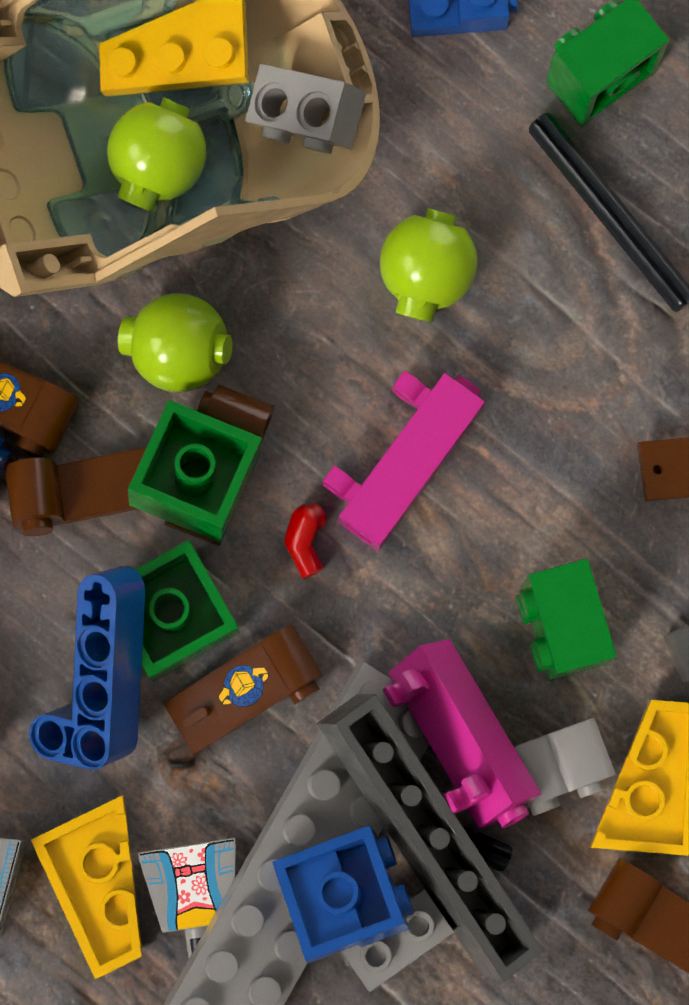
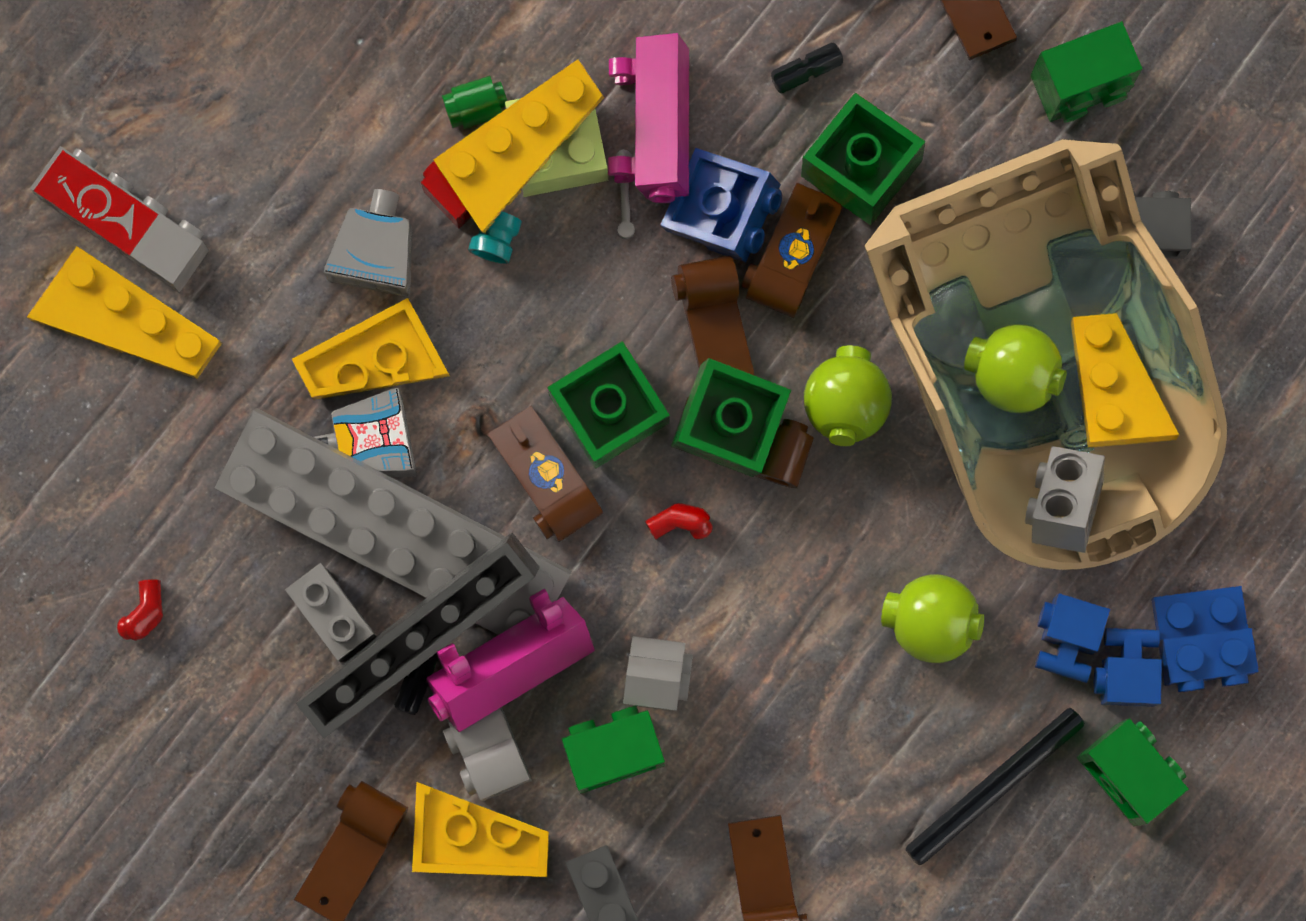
camera: 90 degrees right, 0 degrees up
blue beam [29,566,145,770] -> none
blue plate [272,825,415,963] -> none
dark pink brick [322,370,485,552] -> none
none -> light grey brick [623,636,693,711]
none -> blue brick [1035,593,1110,683]
none -> blue brick [1094,628,1162,707]

